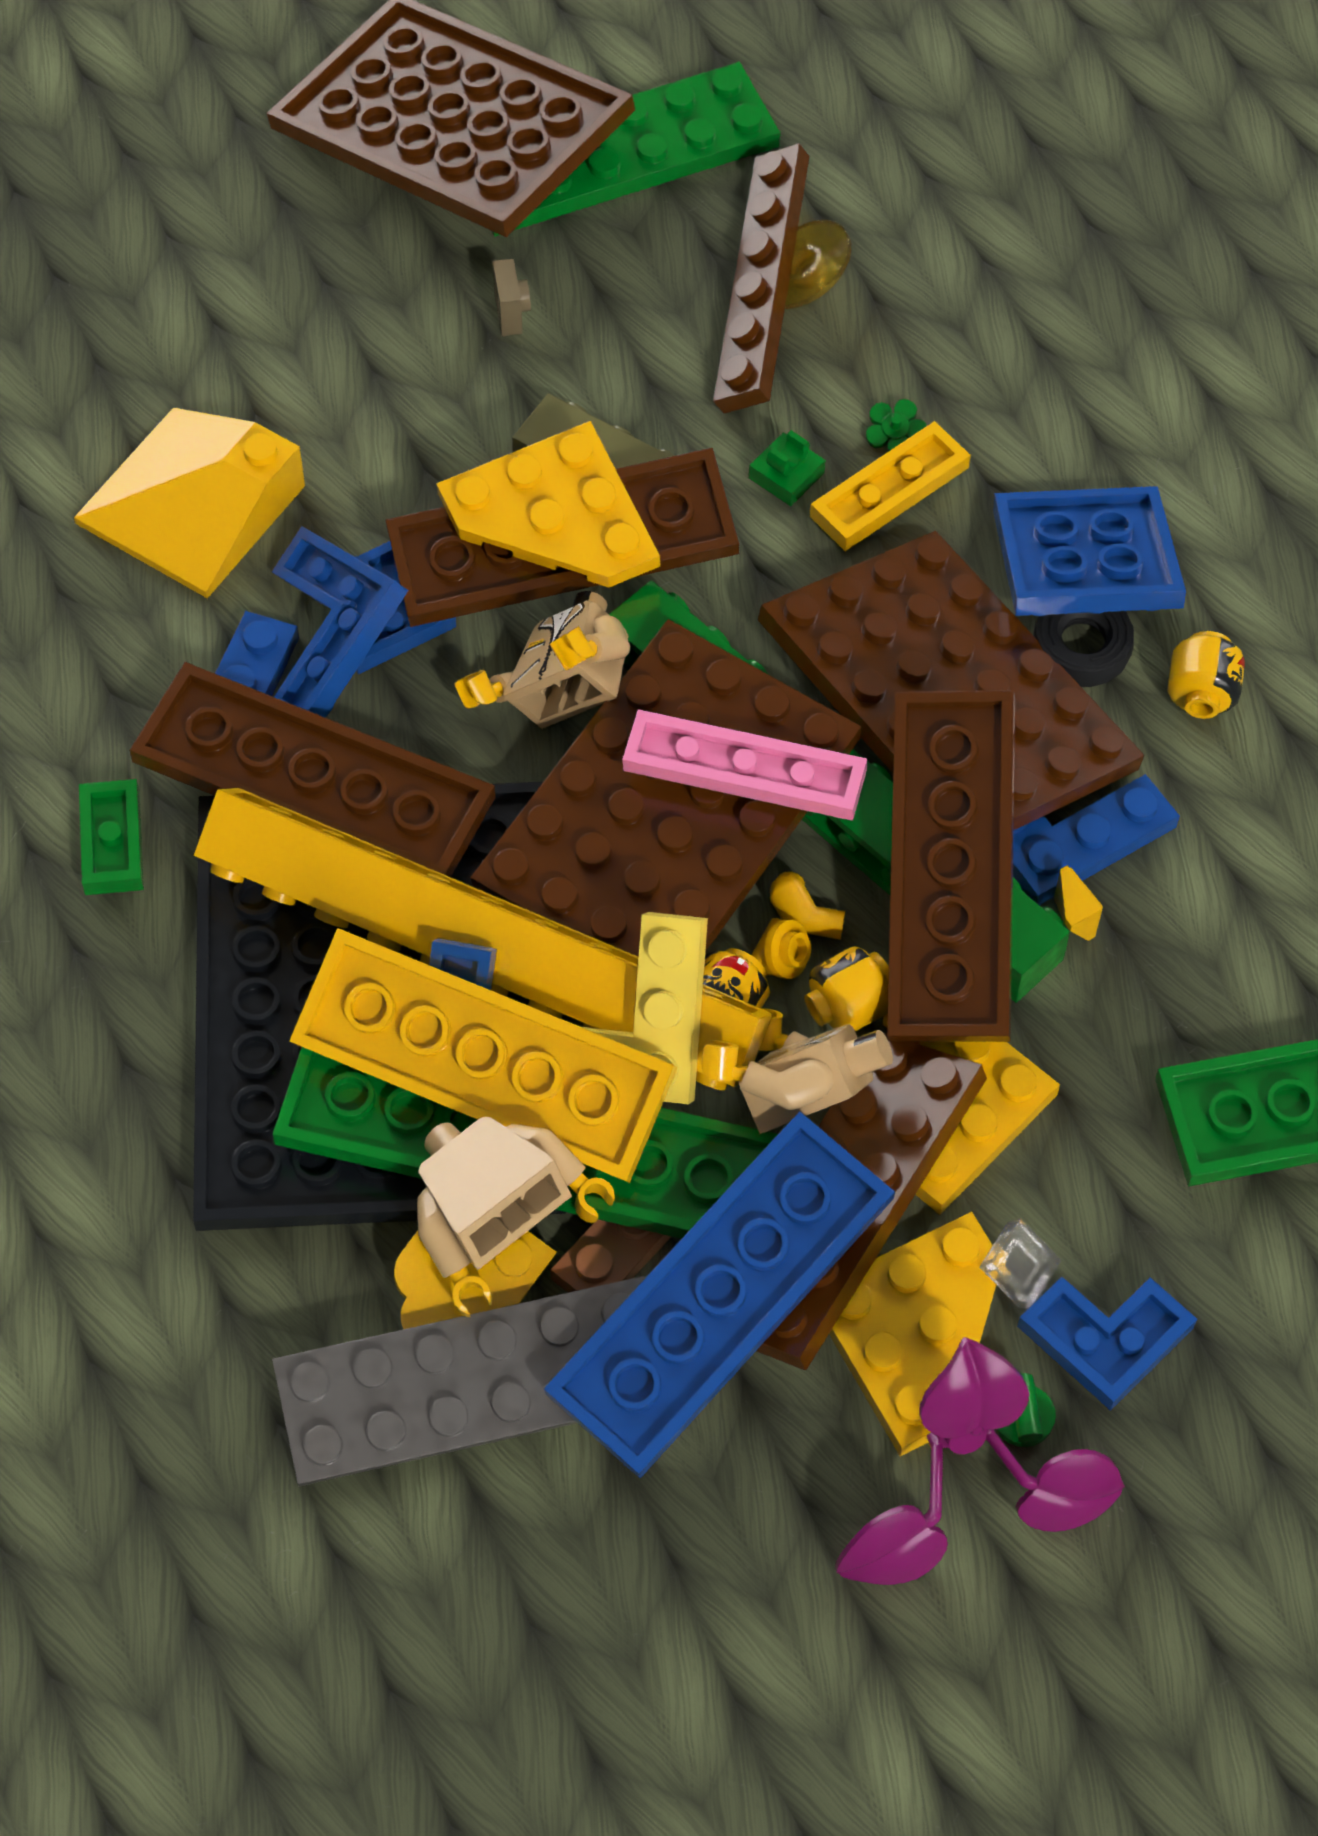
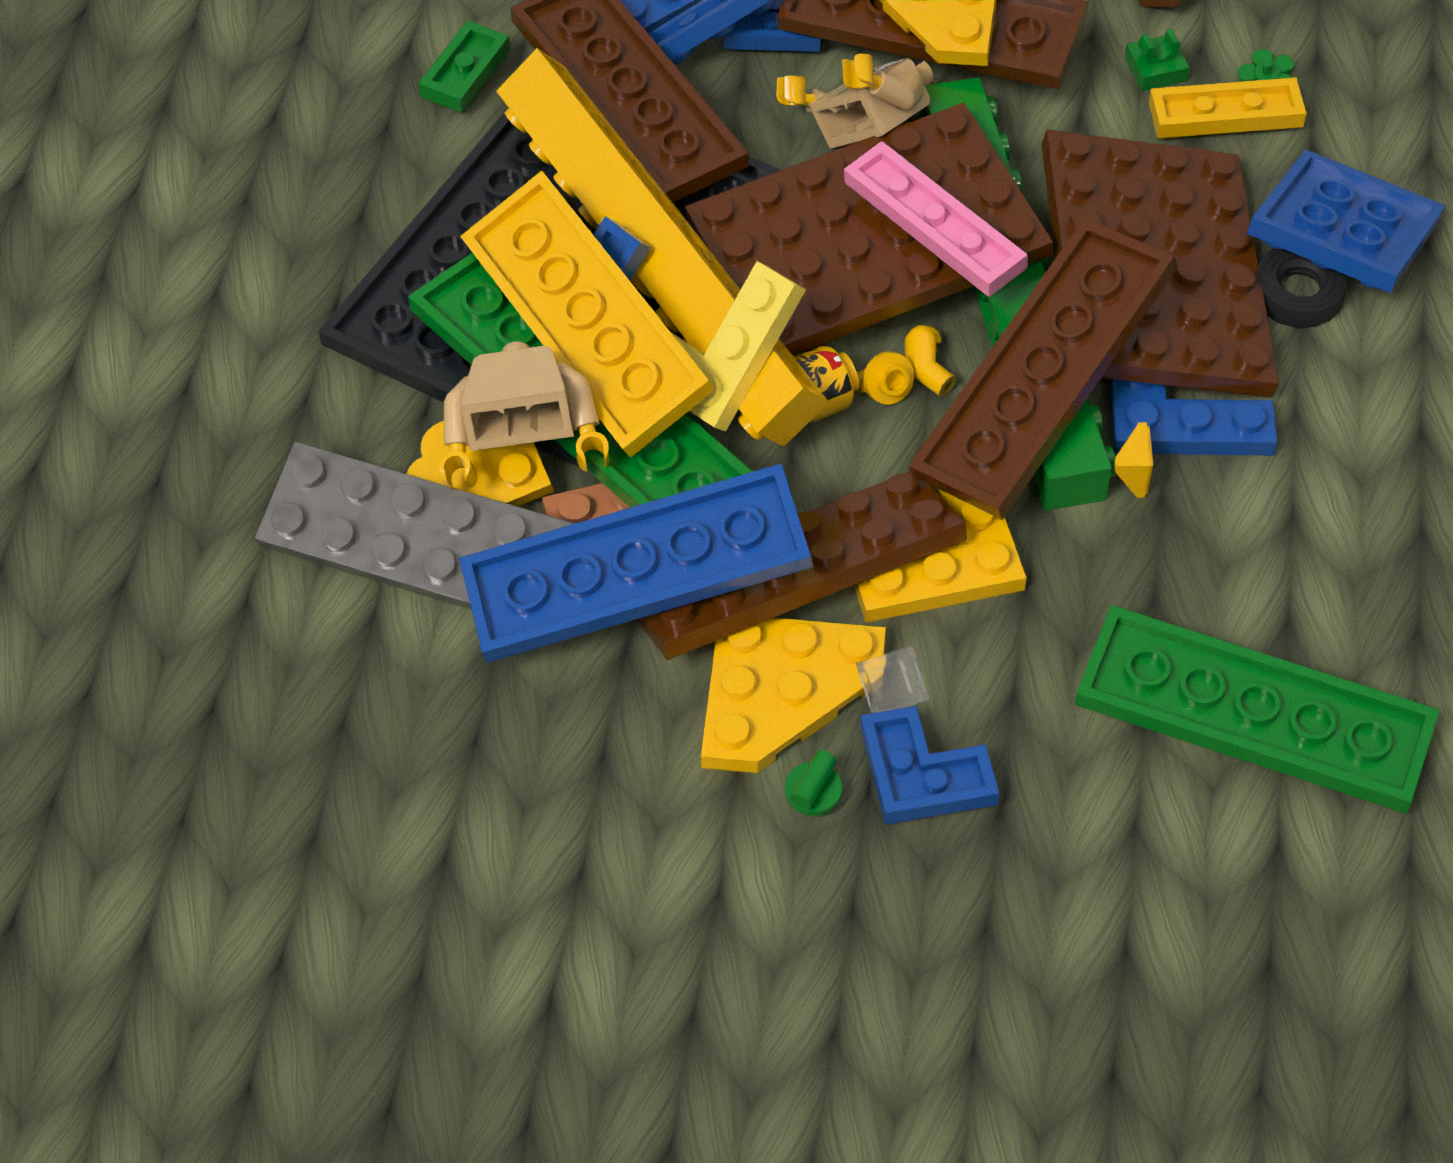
camera: 35 degrees right, 5 degrees down
tan torso [701,1008,893,1134] -> none
yellow head [804,946,889,1031] -> none
magenta plant [835,1337,1125,1585] -> none
yellow head [1167,631,1245,719] -> none

